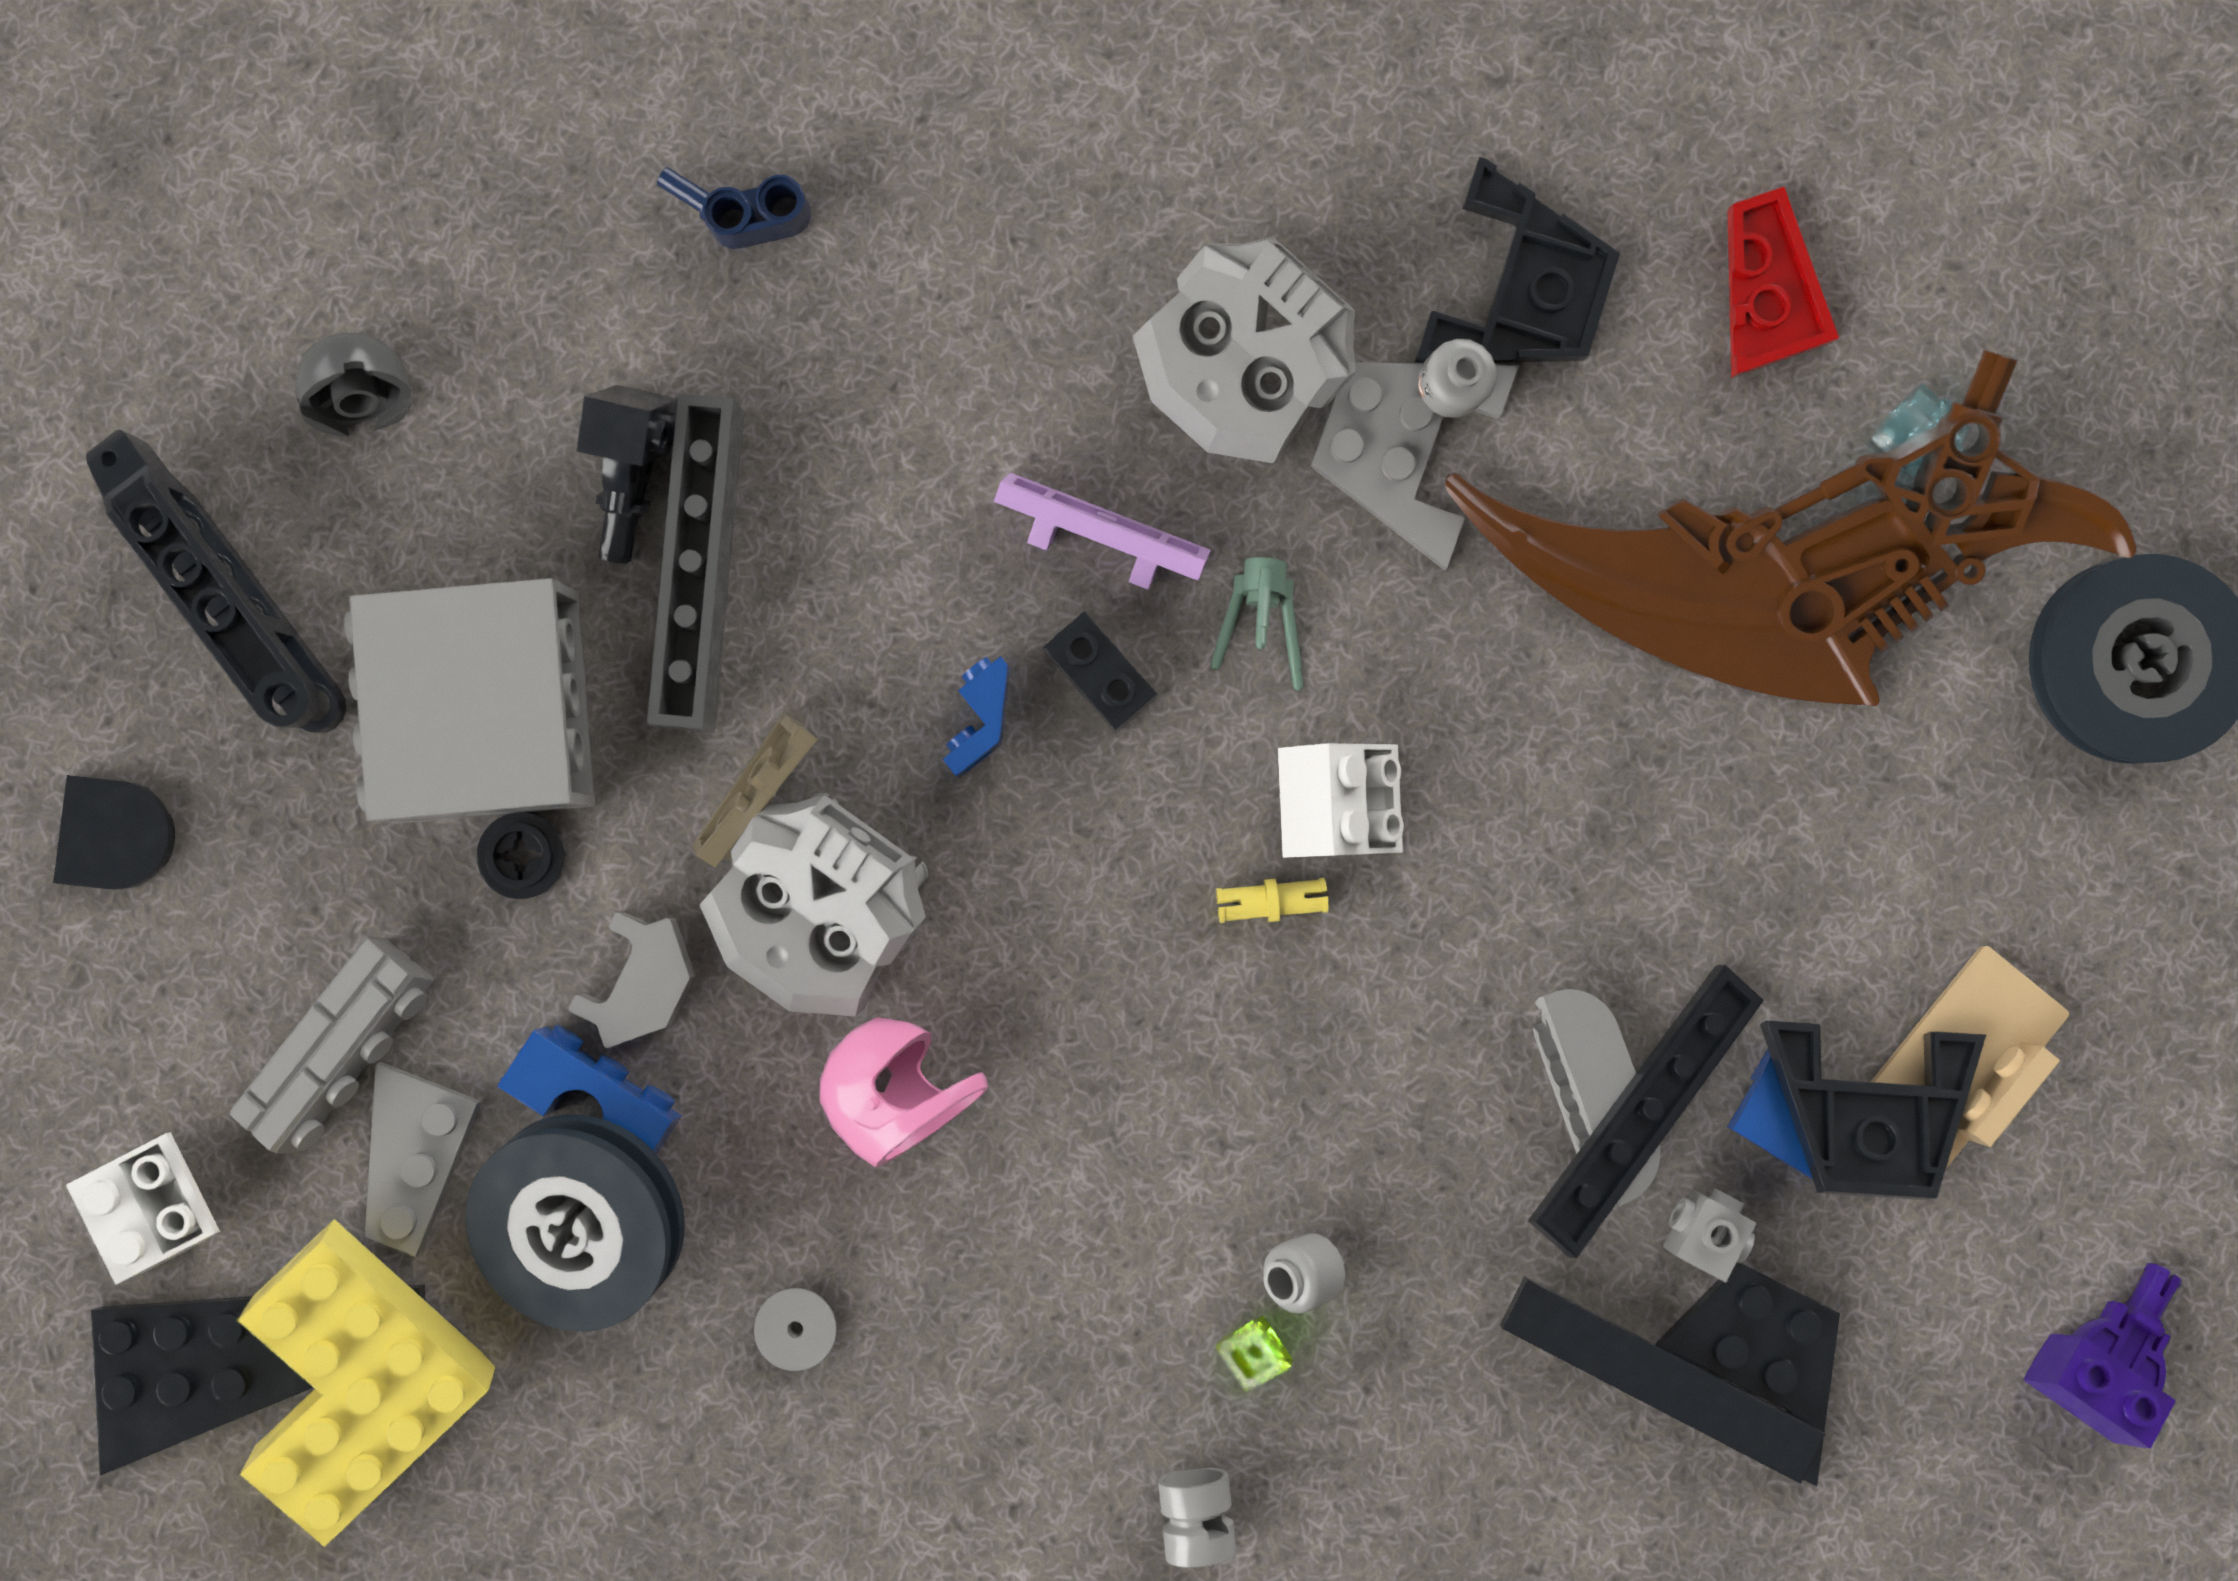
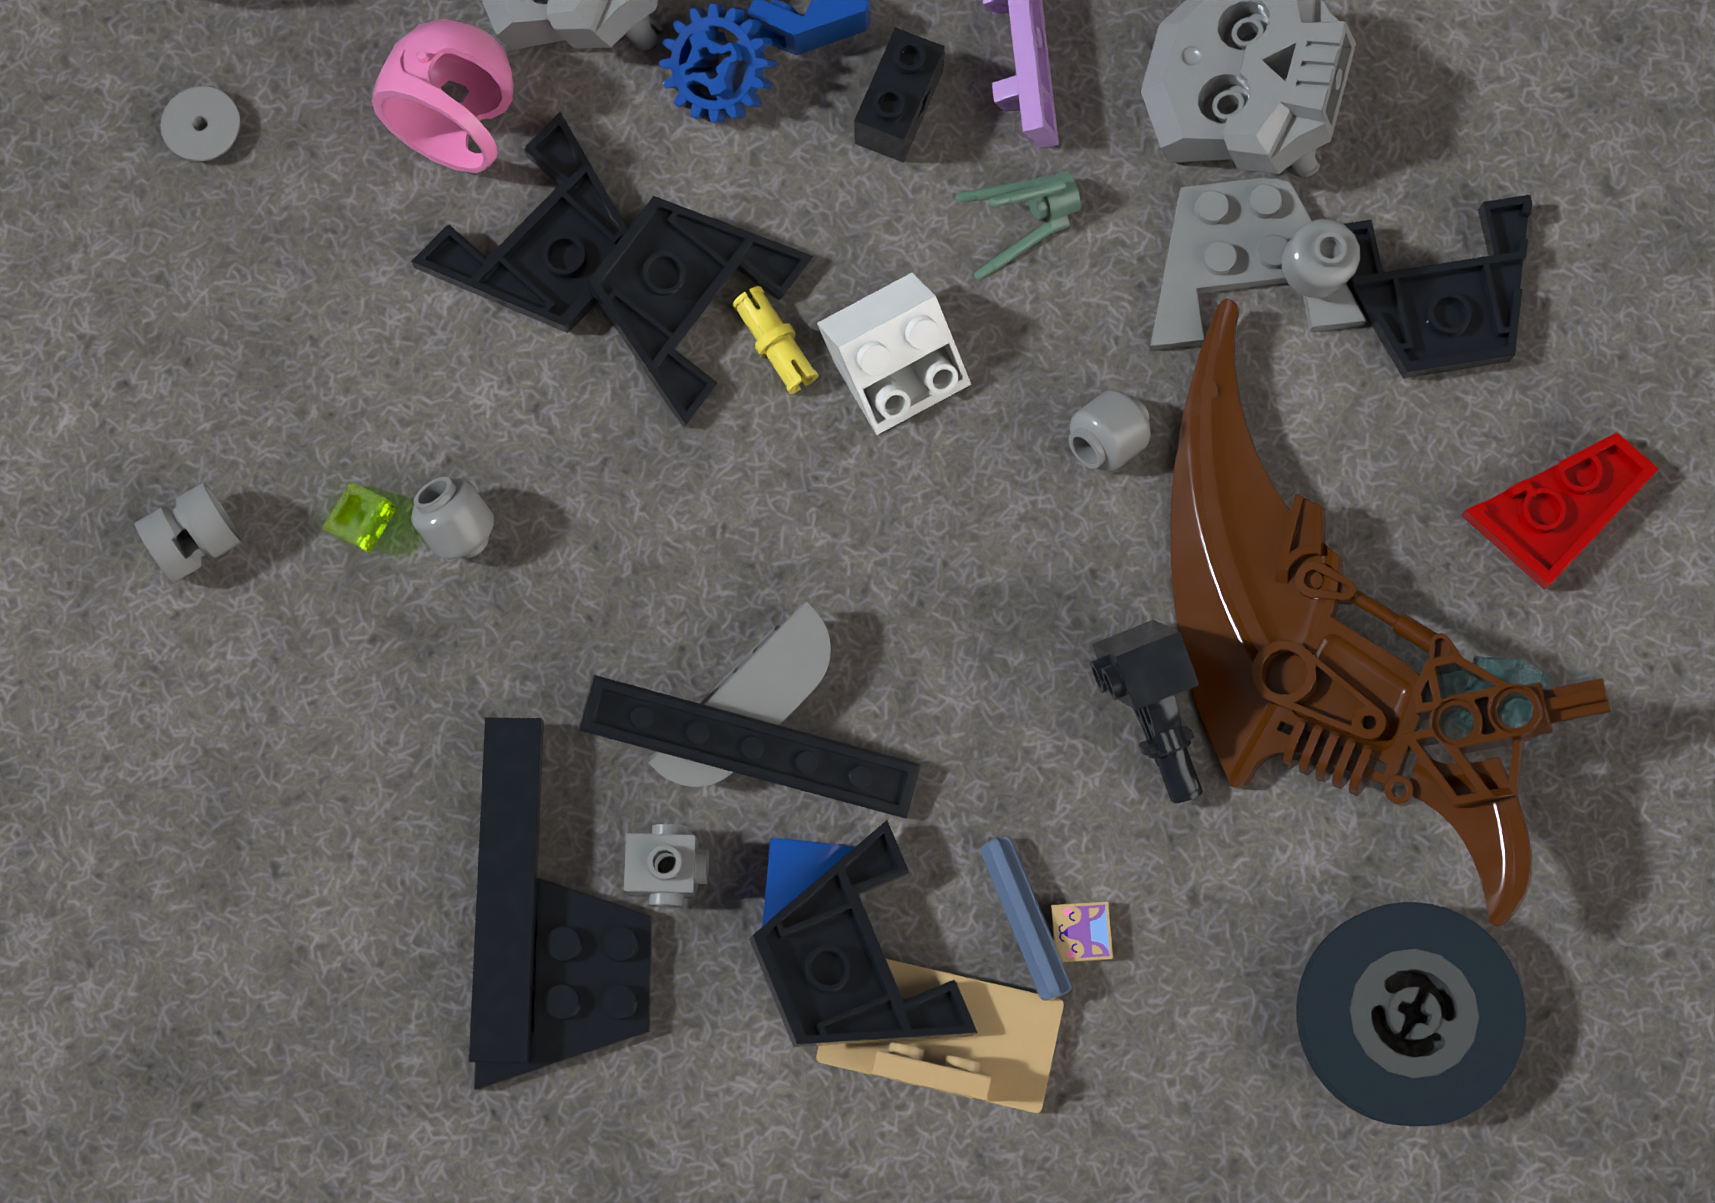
camera: 65 degrees right, 10 degrees down
none -> black wing [411,112,628,333]
none -> black wing [586,196,814,427]
none -> blue gear [659,4,776,122]
none -> sand blue axle [981,836,1072,1001]
none -> tile [1050,901,1113,963]
none -> light grey head [1068,390,1151,472]
none -> black brick [1090,620,1203,803]

